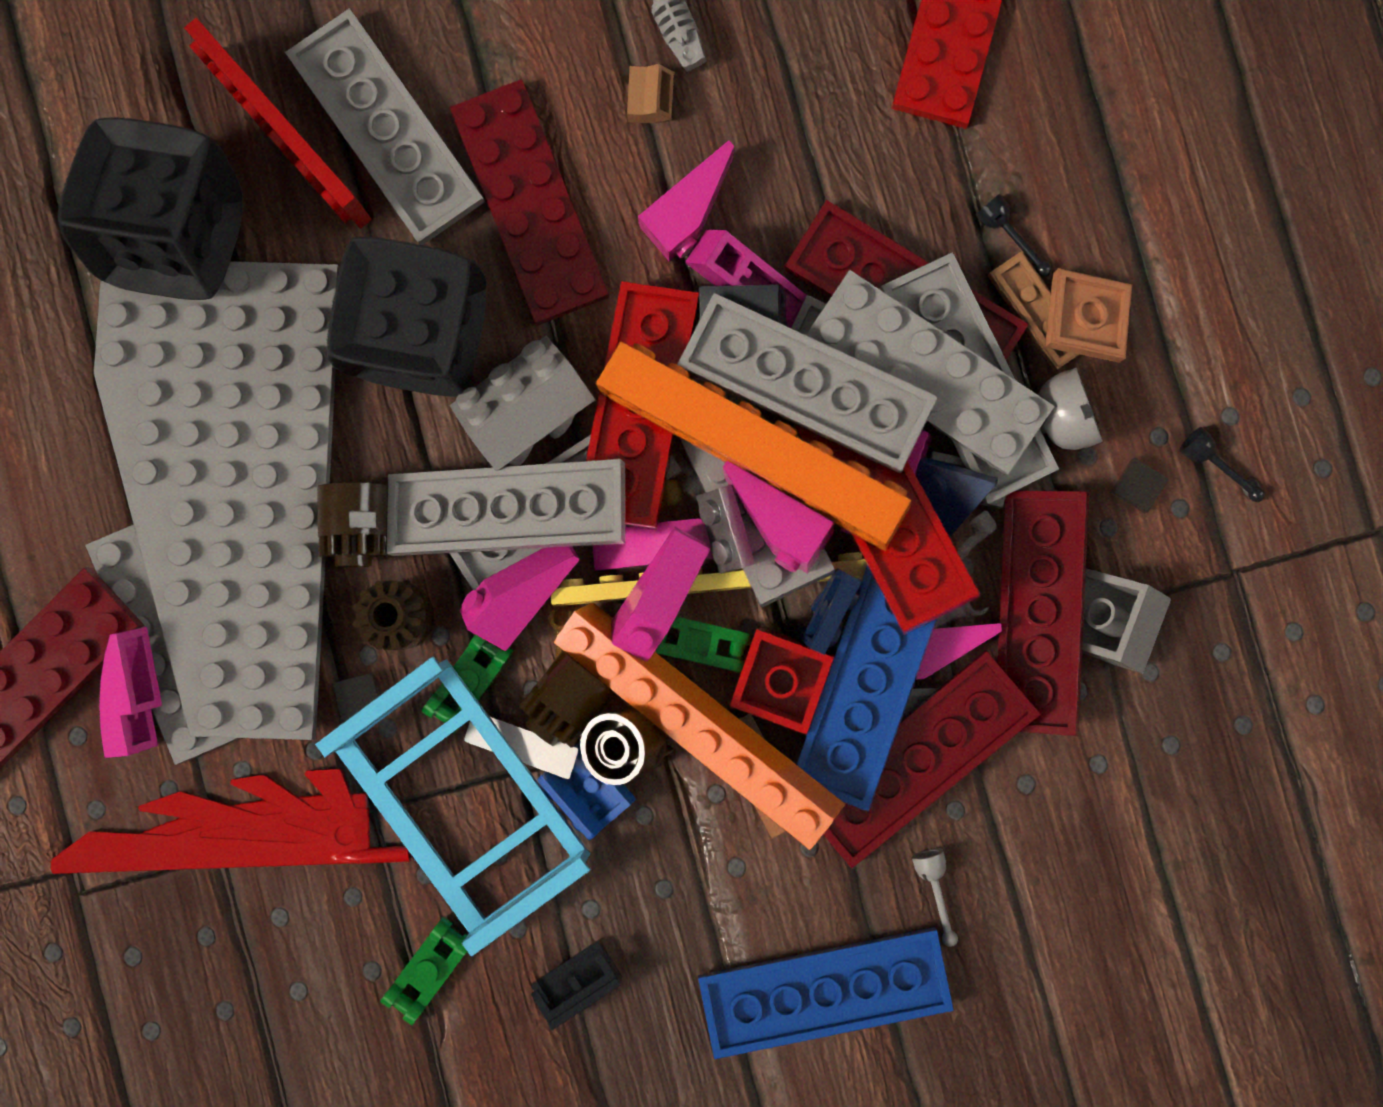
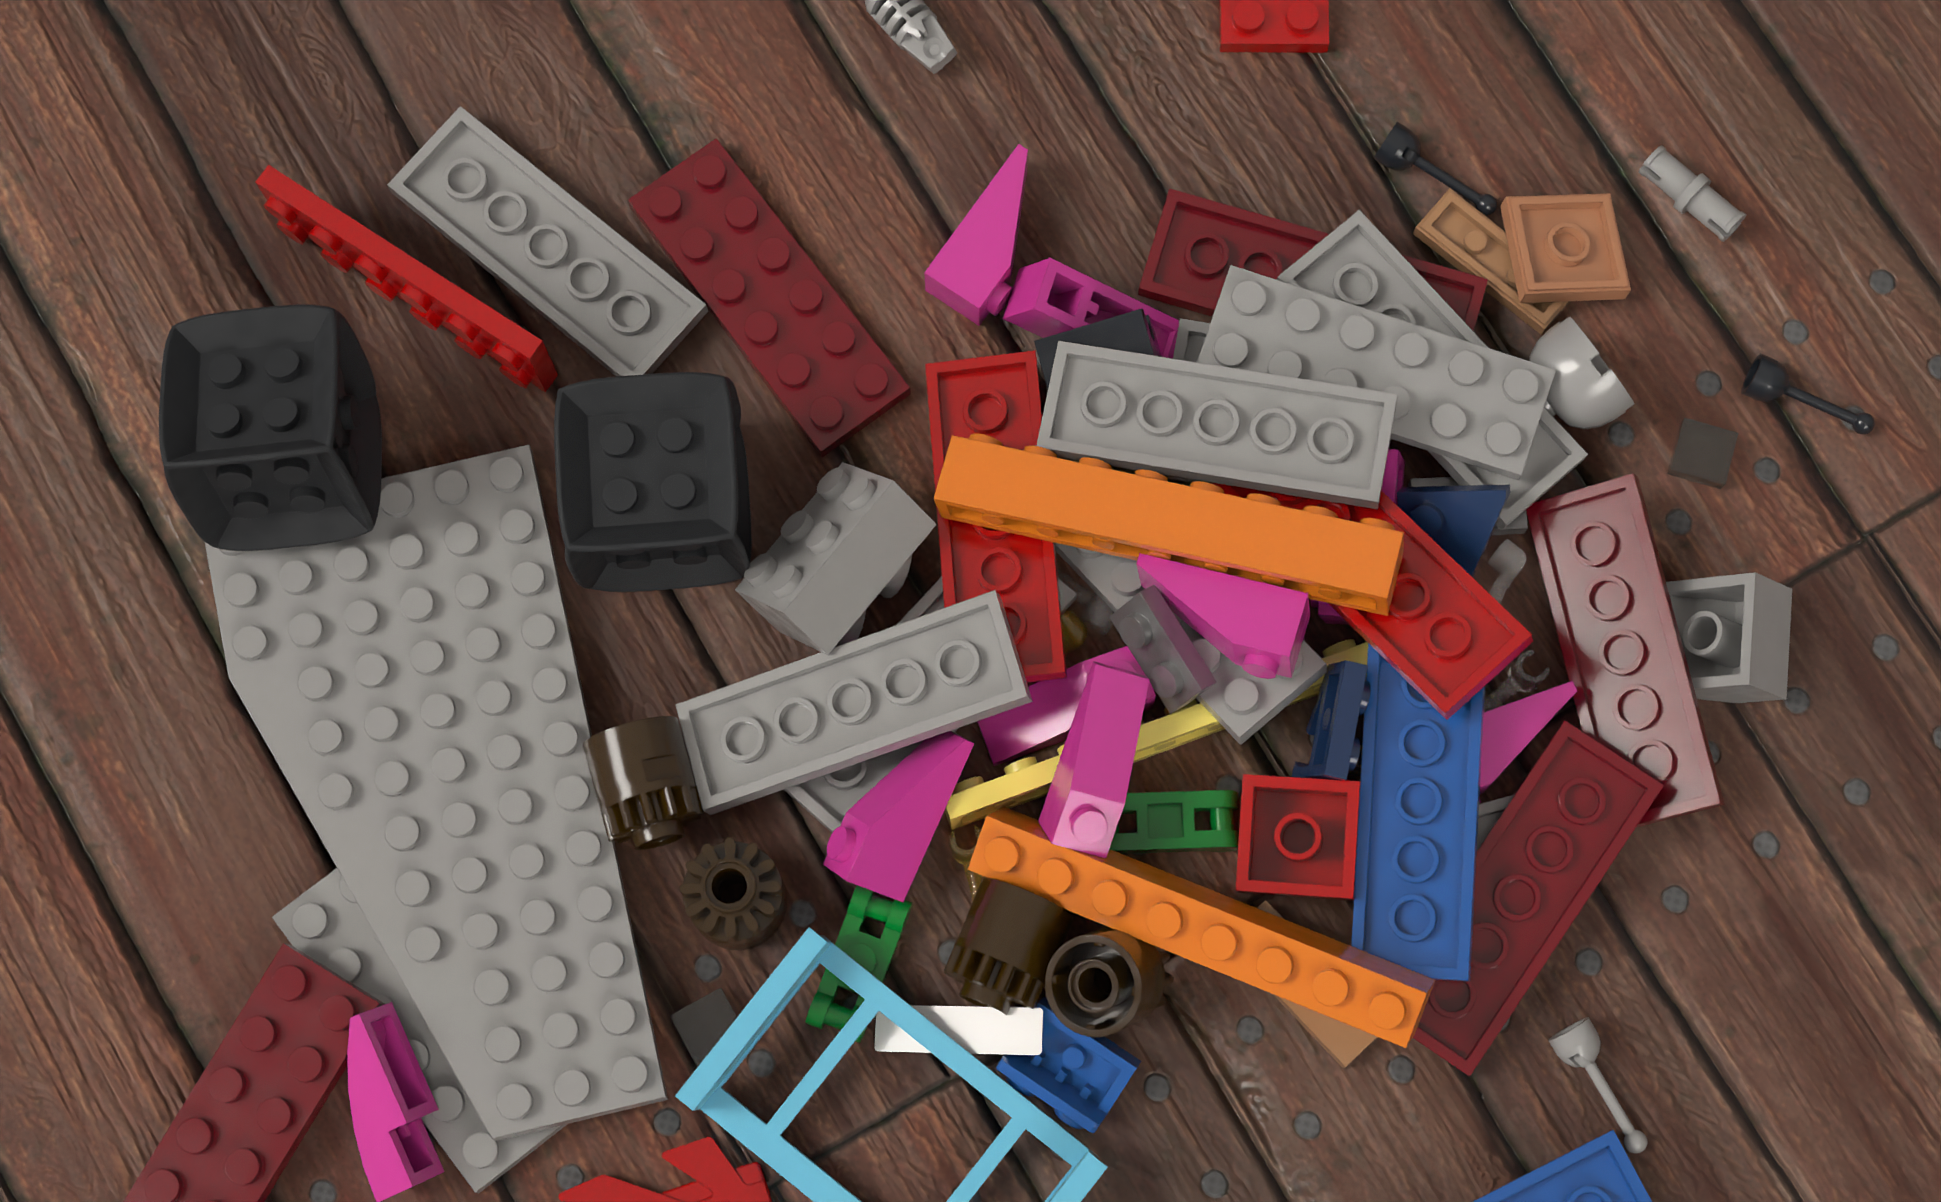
camera: 15 degrees left, 10 degrees down
medium nougat piece [627,64,674,123] -> none
none -> light grey pin [1638,145,1746,242]

